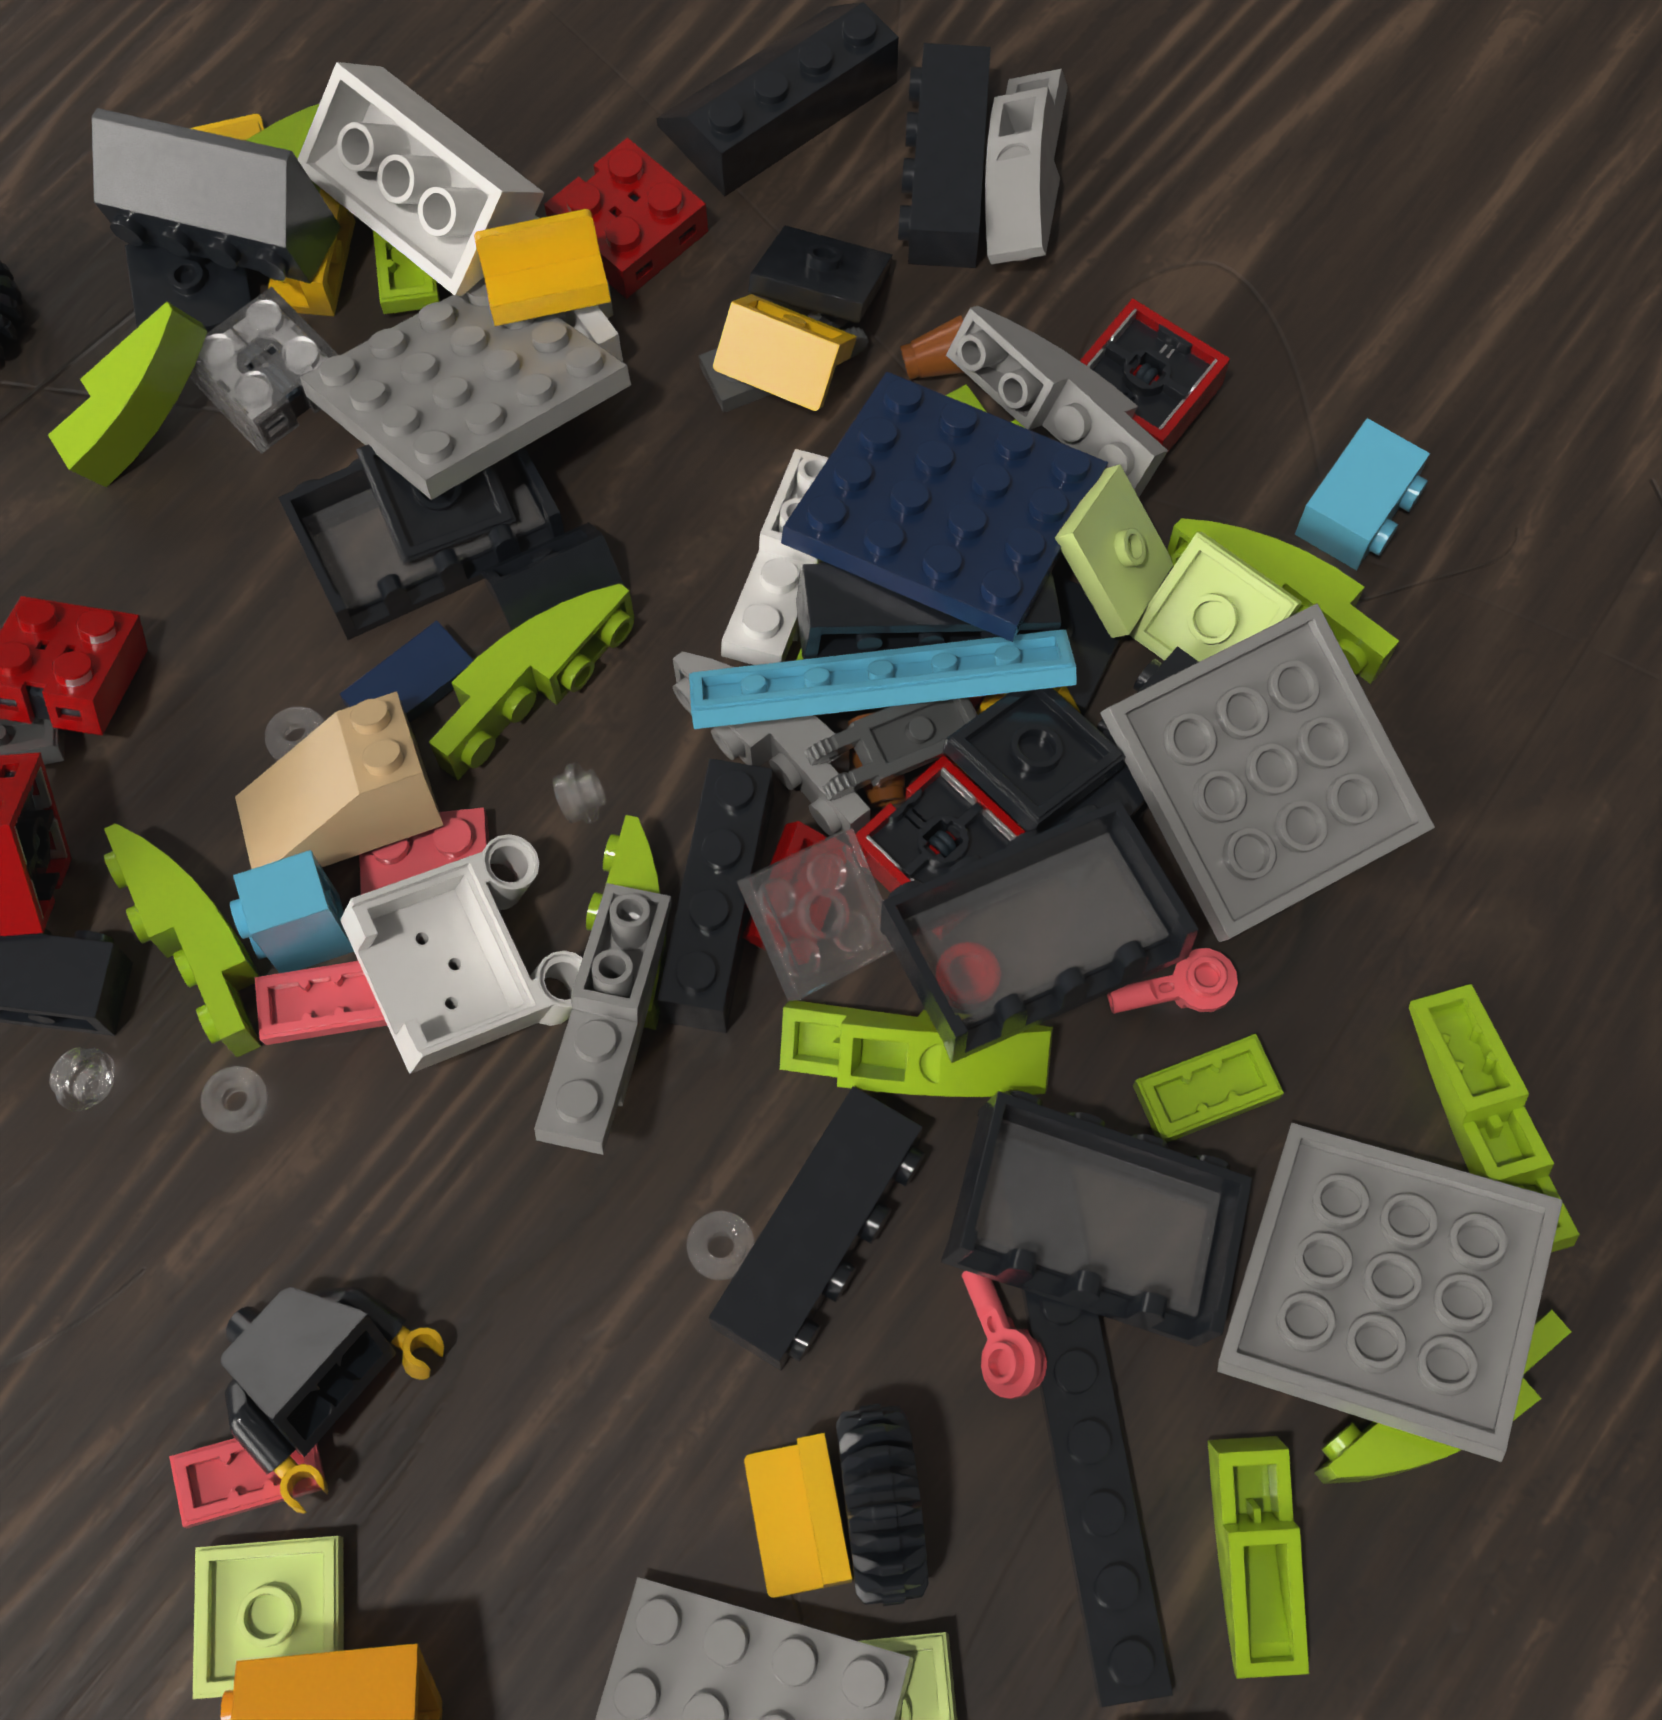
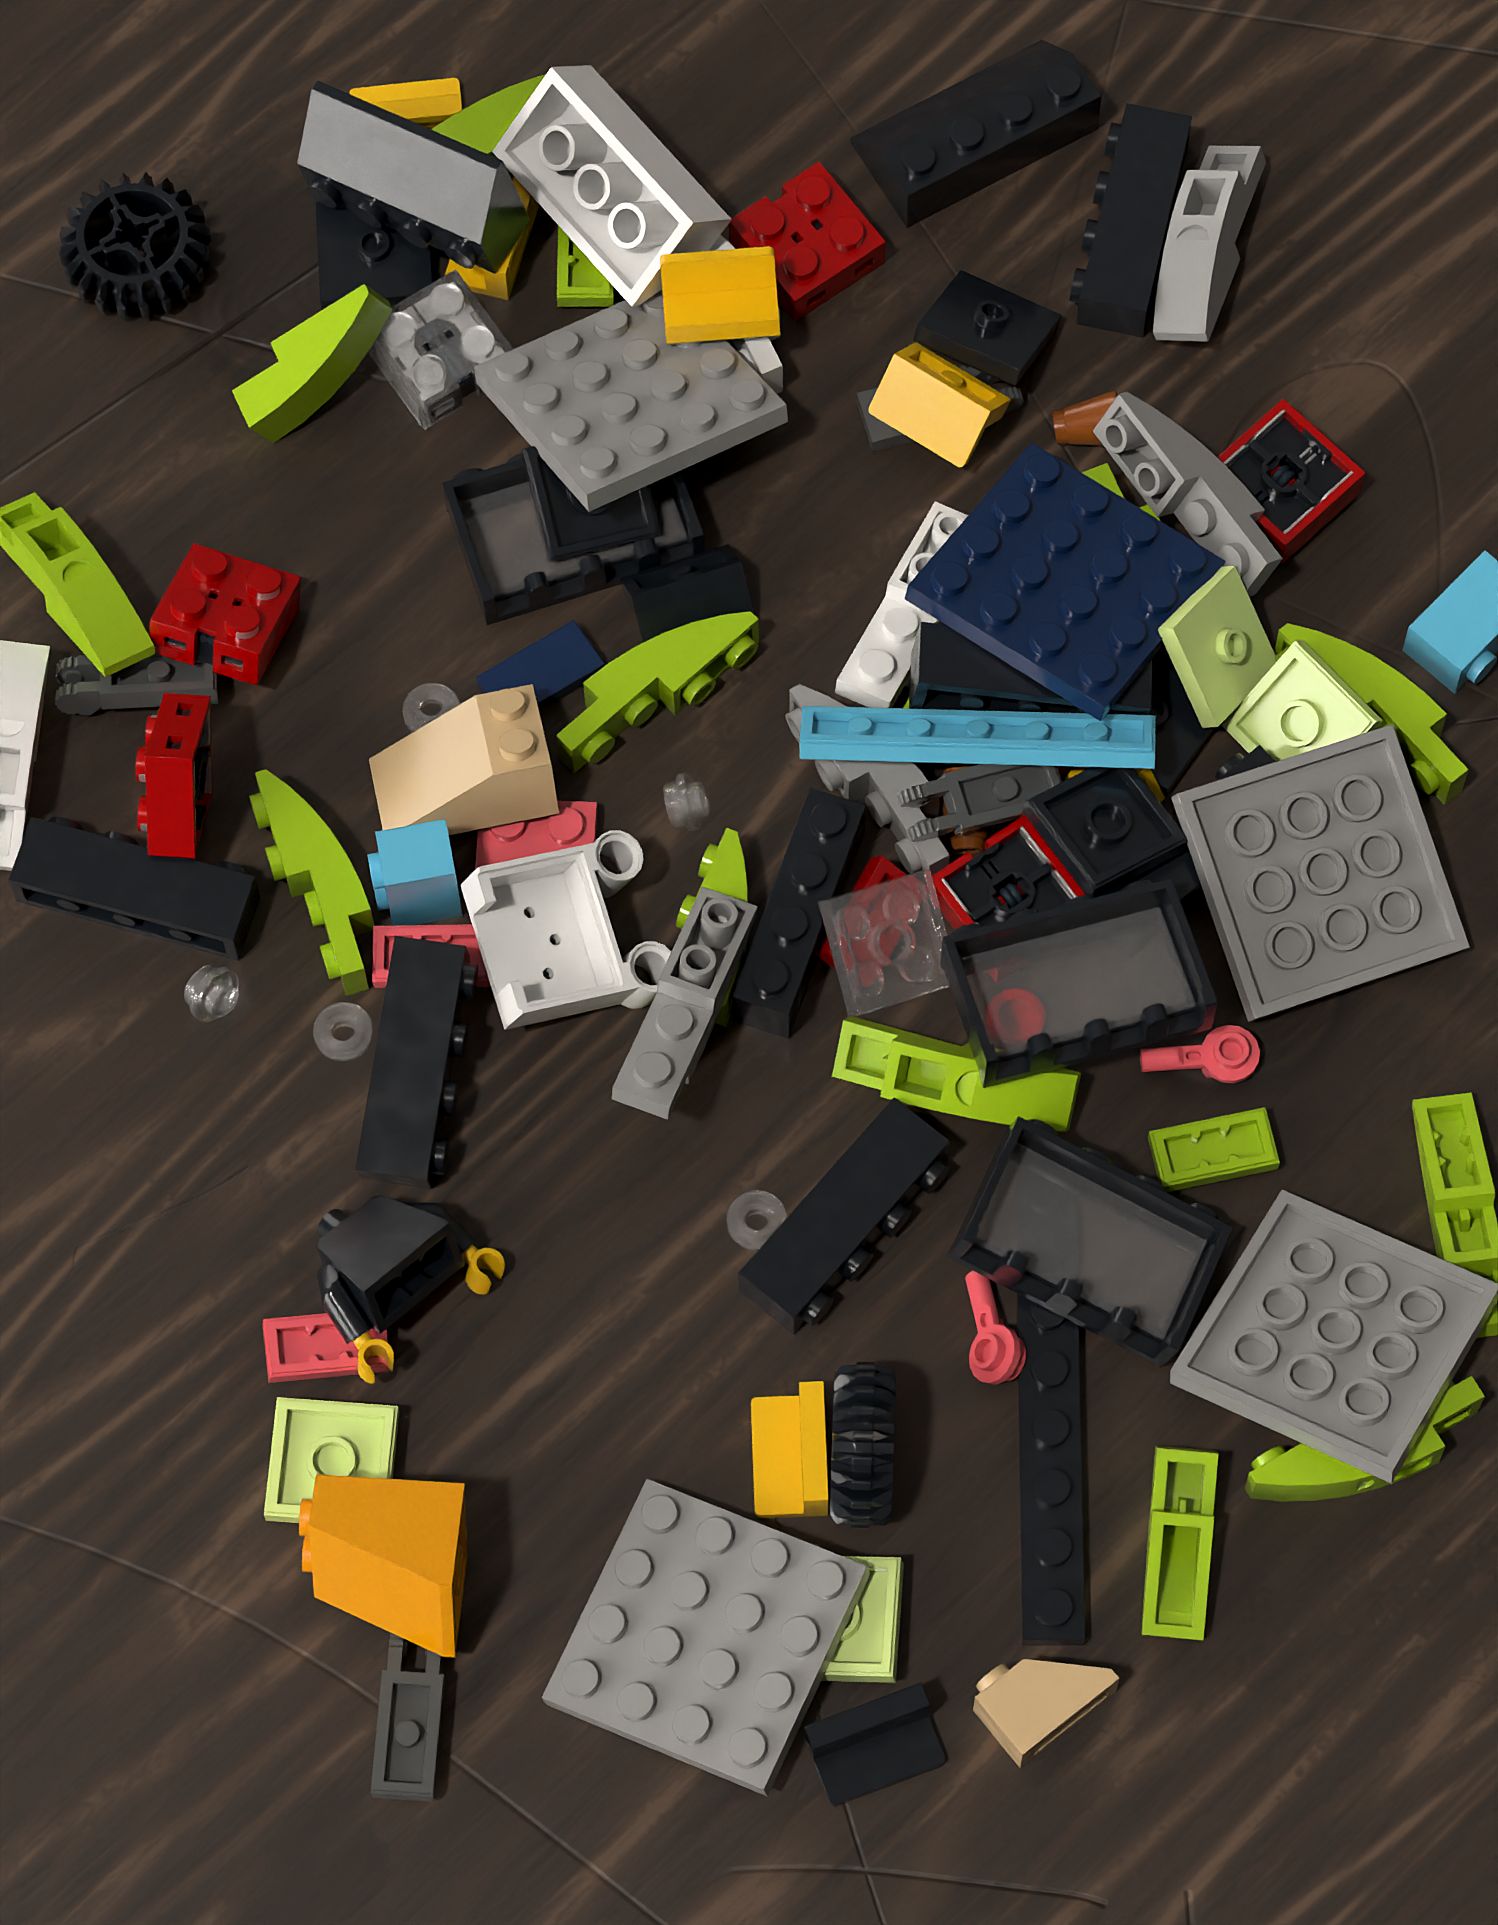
camera: 10 degrees right, 0 degrees up
none -> black brick [355,936,478,1189]

